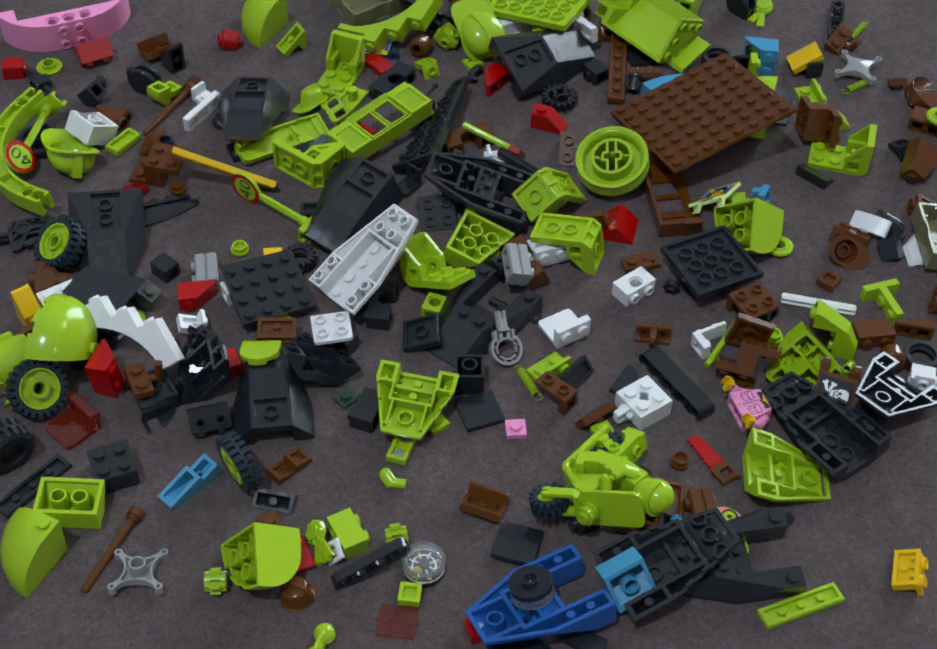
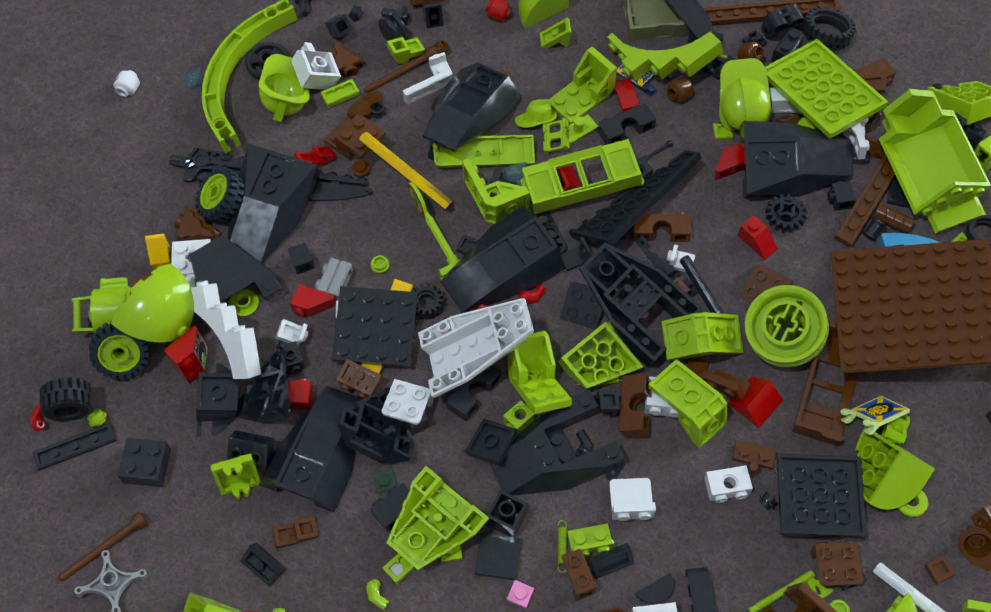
camera: 30 degrees right, 15 degrees up
lime brick [0,507,68,598] -> none
lime piece [3,90,67,174] -> none
lime slope [33,477,105,529] -> none
clear red bracket [45,391,101,450] -> none
reddish brown plate [123,360,163,400] -> none
dark azure slope [158,453,223,510] -> none
black wheel [215,430,263,493] -> none
lime tile [240,340,282,366] -> none
reddish brown plate [256,509,283,526] -> none
lime bracket [414,57,440,80] -> none
lime brick [433,22,460,50] -> none
lime piece [462,122,526,158] -> none
black arm [468,64,484,84] -> none
light grey pin [489,310,523,366] -> none
light grey brick [501,243,534,286] -> none
reddish brown hips [635,322,672,347] -> none
white bracket [690,321,727,360] -> none
dark azure tile [751,184,771,203] -> none
none -> lime plate [87,409,107,427]
none -> lime piece [211,454,261,499]

